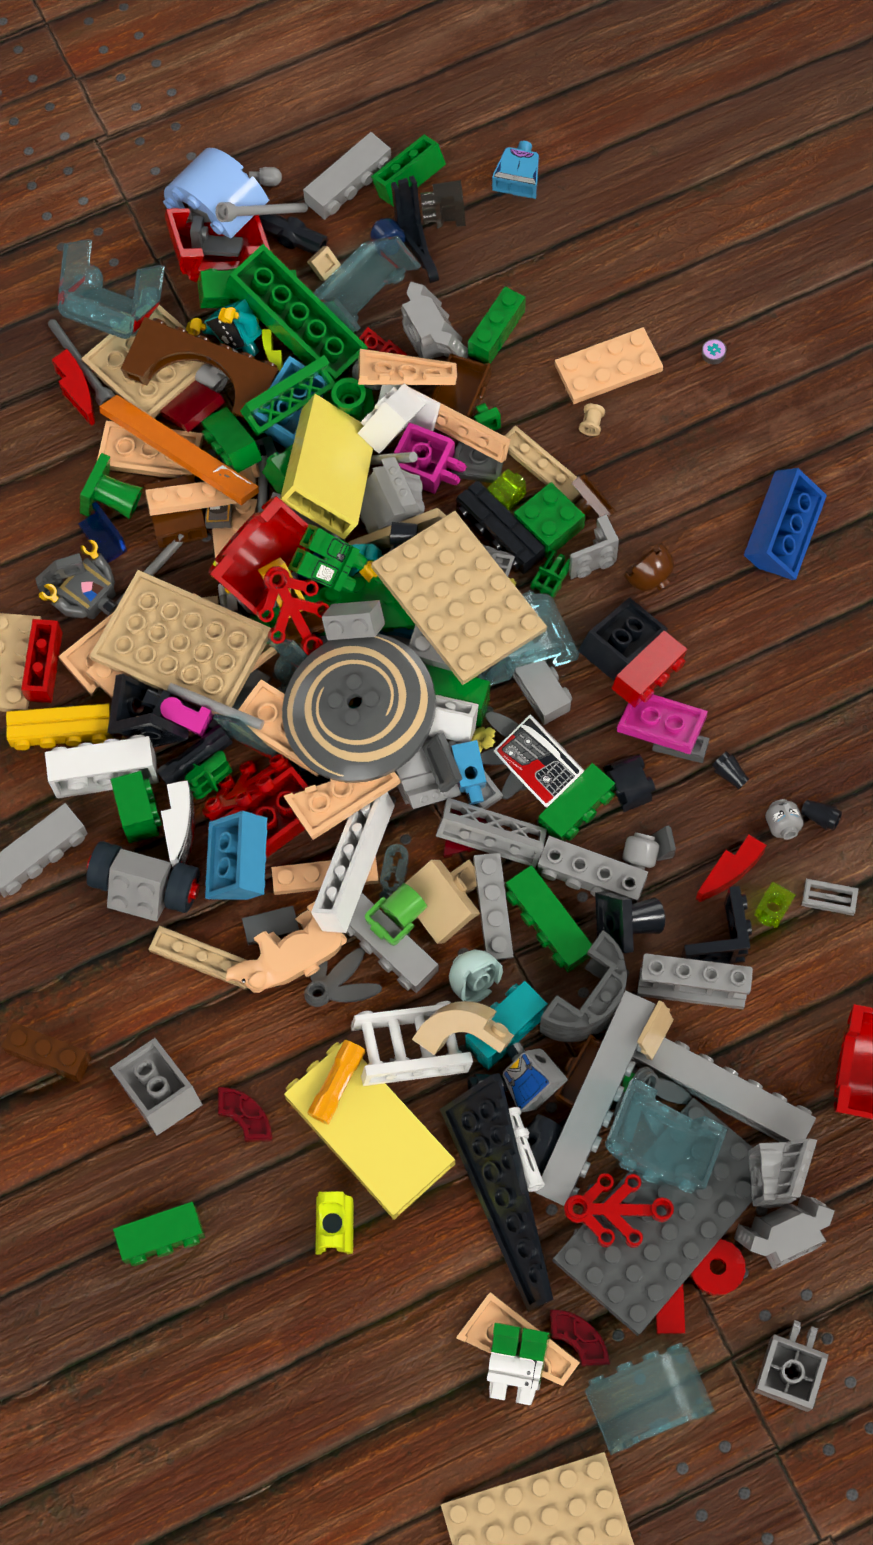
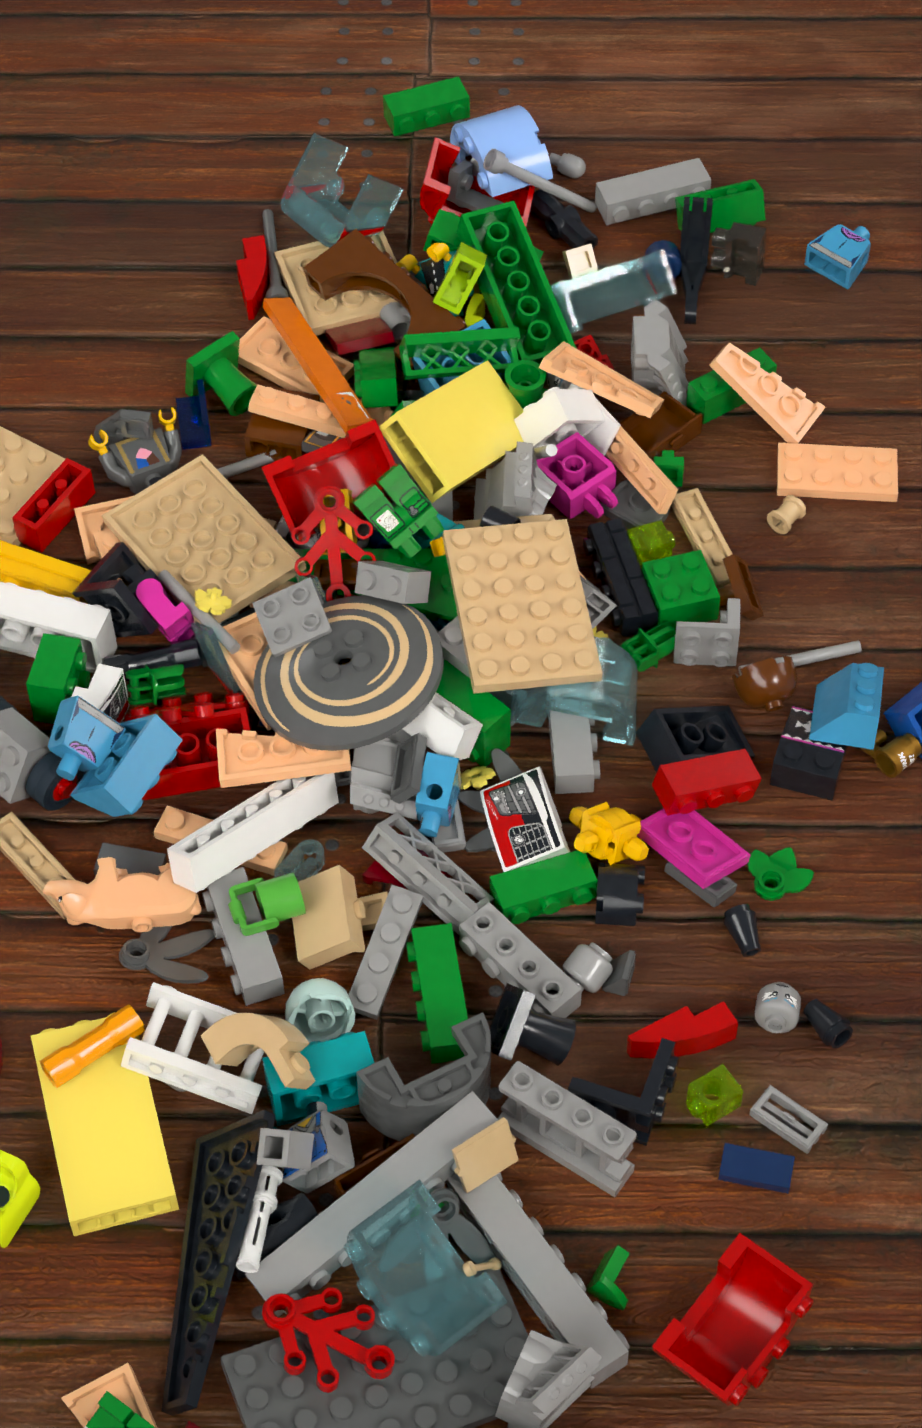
camera: 25 degrees right, 15 degrees down
none -> dark azure torso [48,695,126,780]
none -> light yellow plant [194,587,232,615]
none -> light grey bracket [252,577,332,657]
none -> light grey brick [256,1128,314,1170]
none -> green brick [383,76,470,137]
none -> lime arch [433,242,487,315]
none -> tan hinge [463,1257,502,1277]
none -> yellow piece [569,802,649,865]
none -> green tile [586,1245,630,1311]
none -> light nougat wing [709,342,825,443]
none -> dark blue tile [718,1143,795,1194]
none -> light grey bar [739,640,862,676]
none -> green plate [748,847,814,901]
none -> black slope [770,706,848,801]
none -> dark azure slope [809,663,884,750]
none -> pearl gold piece [861,729,922,778]

